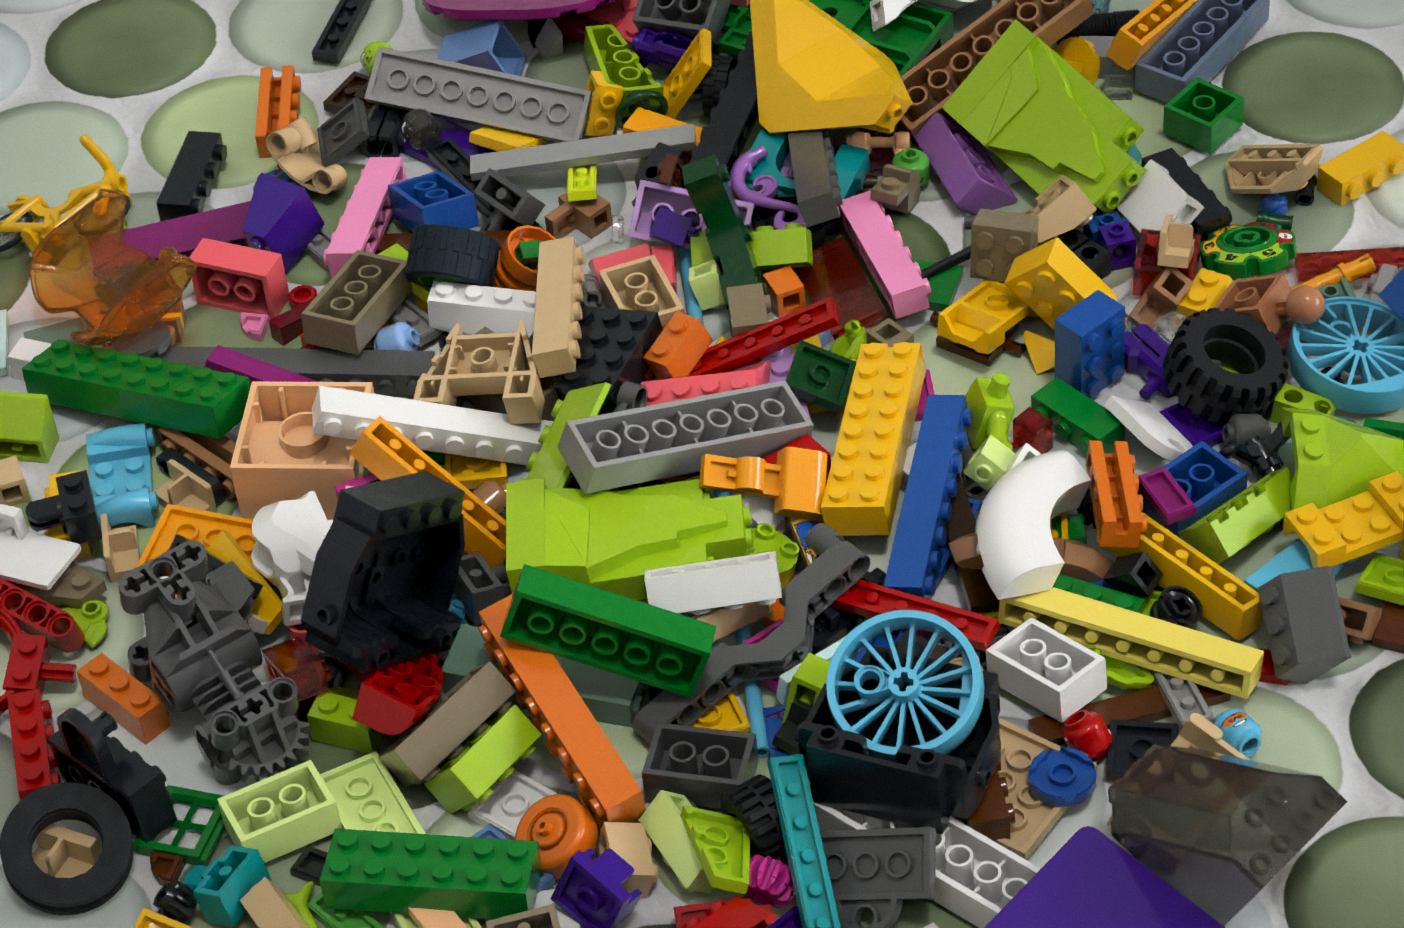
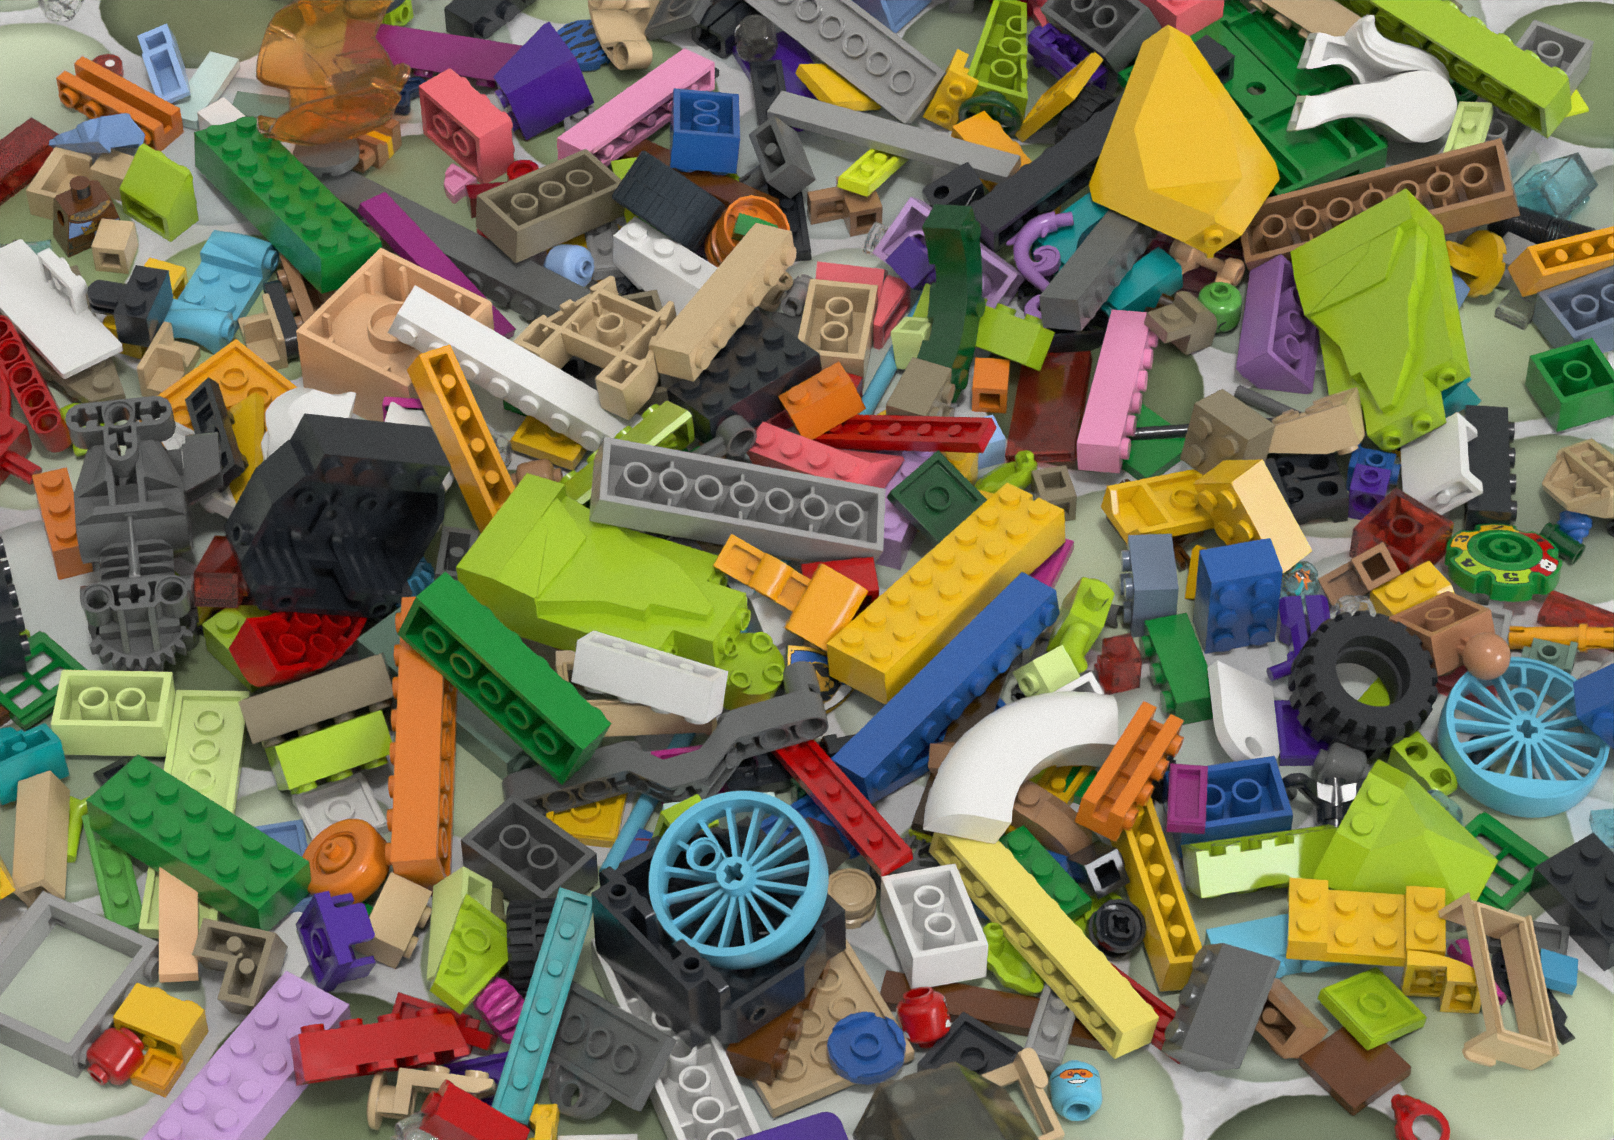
camera: 25 degrees right, 5 degrees up
reddish brown plate [657,153,686,188] -> none
tan panel [1157,214,1195,269] -> none
none -> sand blue brick [1119,534,1179,637]

